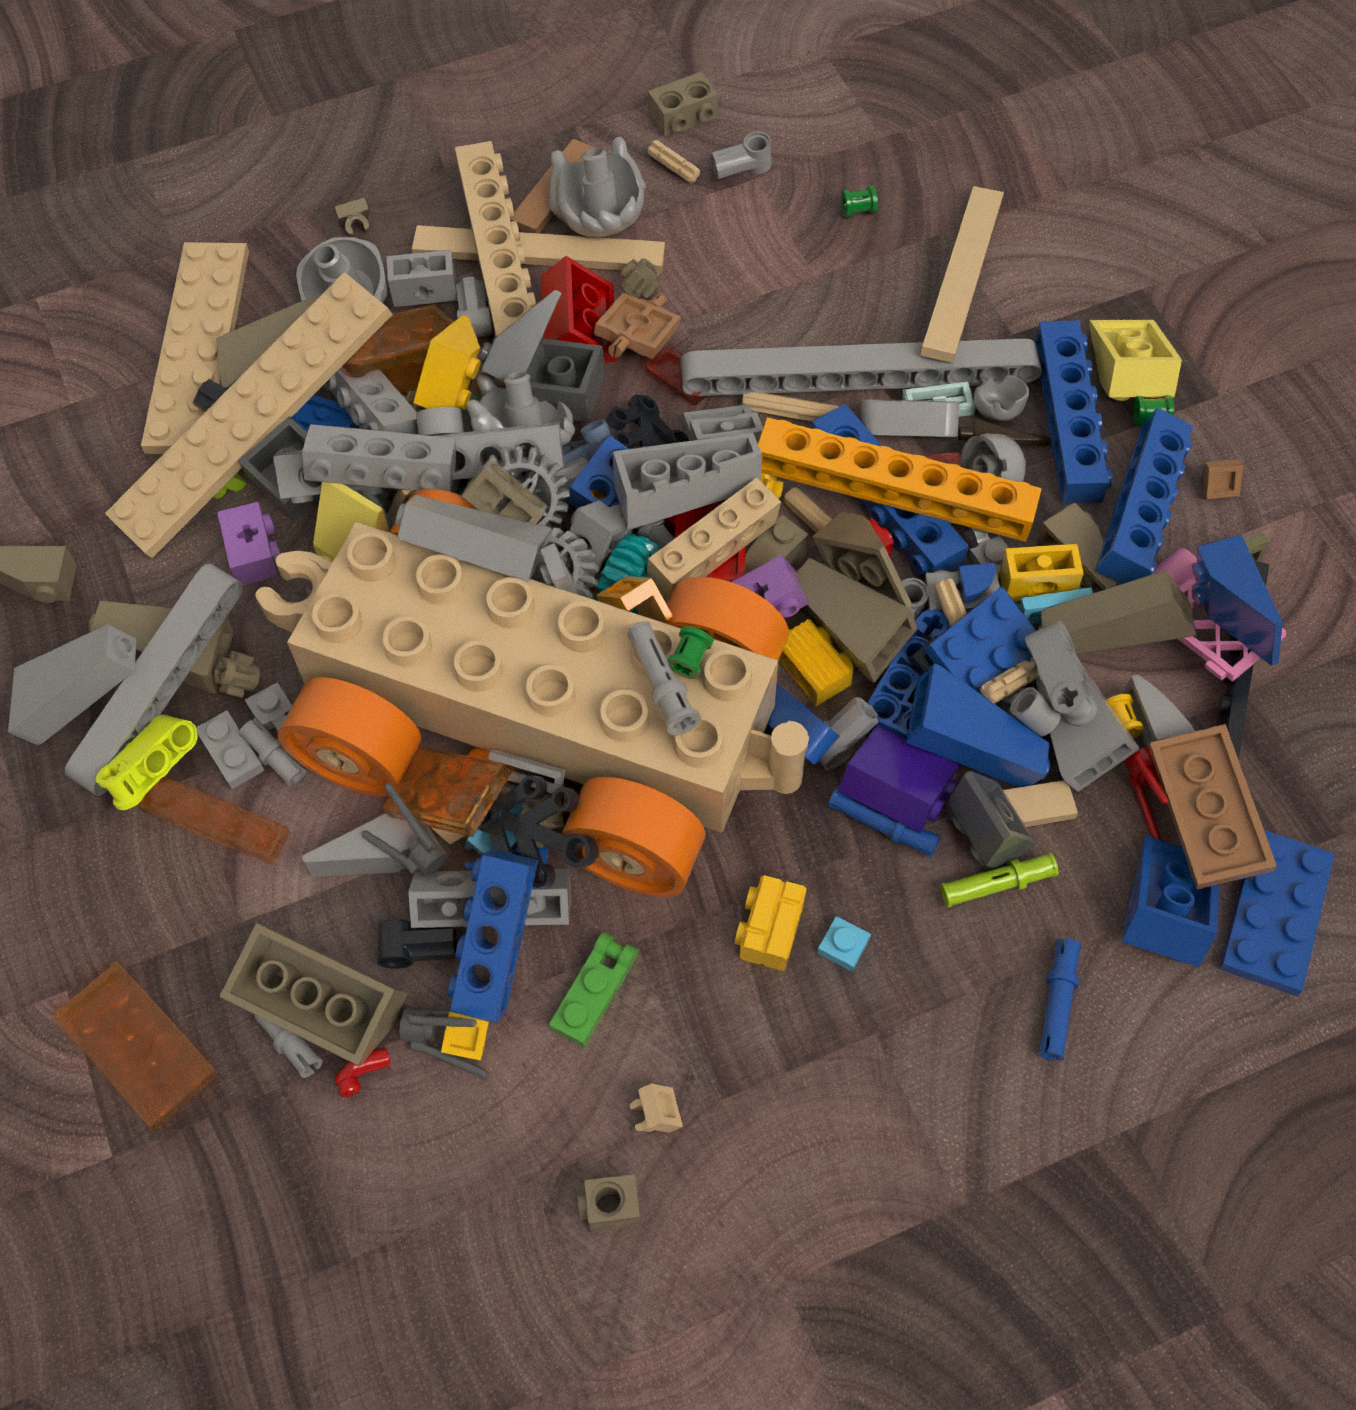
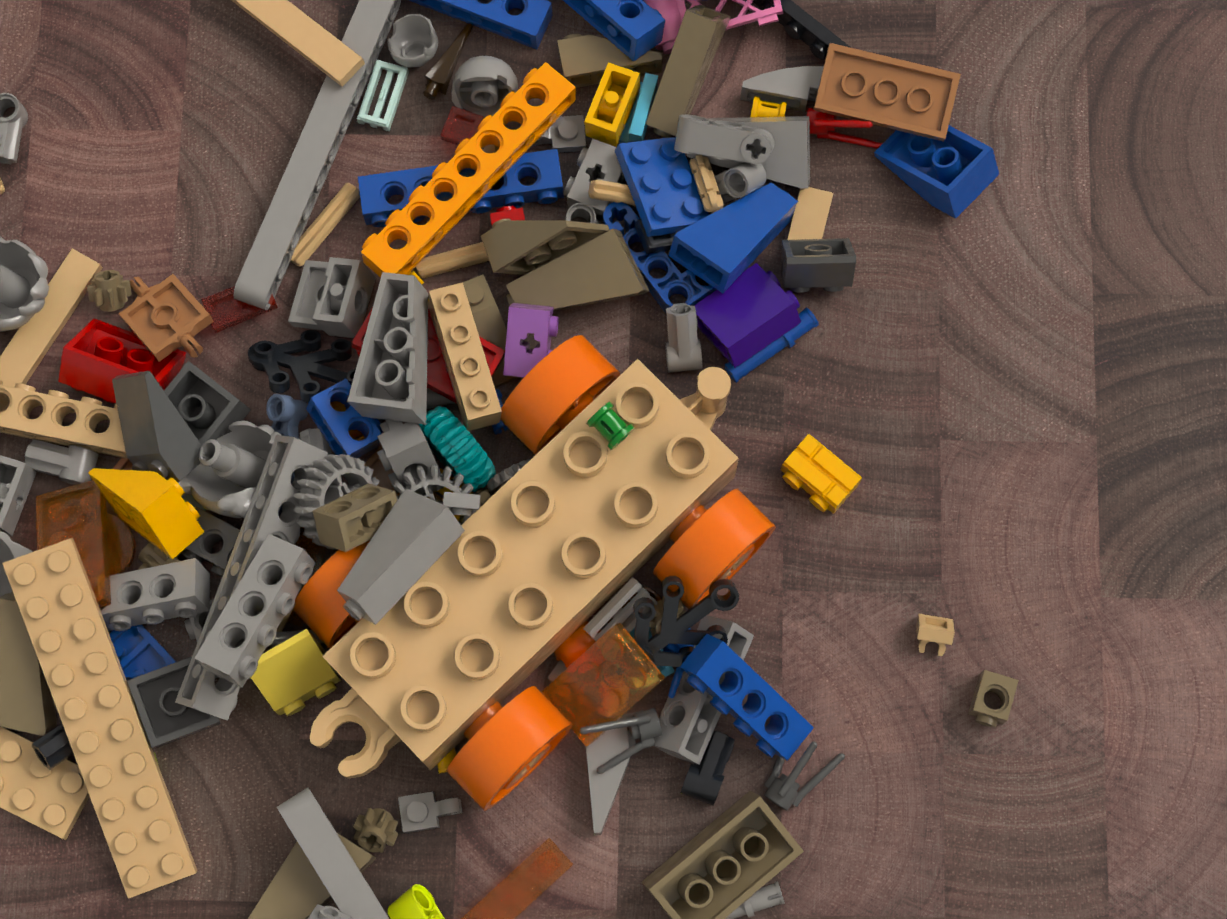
camera: 65 degrees left, 15 degrees up
light grey plate [196,710,265,789] -> none
medium lavender brick [217,502,280,585] -> none
light grey pin [239,718,306,787] -> none
red arm [334,1047,390,1098] -> none
light grey piece [416,407,464,436] -> none
yellow plate [441,1011,490,1061] -> none
bright green plate [549,932,639,1048] -> none
light orange panel [596,576,673,621] -> none
light grey pin [627,621,701,735] -> none
blue beam [767,683,840,765] -> none
yellow brick [779,619,854,707] -> none
medium azure plate [817,916,871,972] -> none
green bush [841,185,878,218] -> none
light grey beam [860,400,960,437] -> none
lime pin [940,852,1059,908] -> none
blue tile [958,563,995,603] -> none
blue pin [1038,938,1082,1061] -> none
blue plate [1219,830,1335,997] -> none

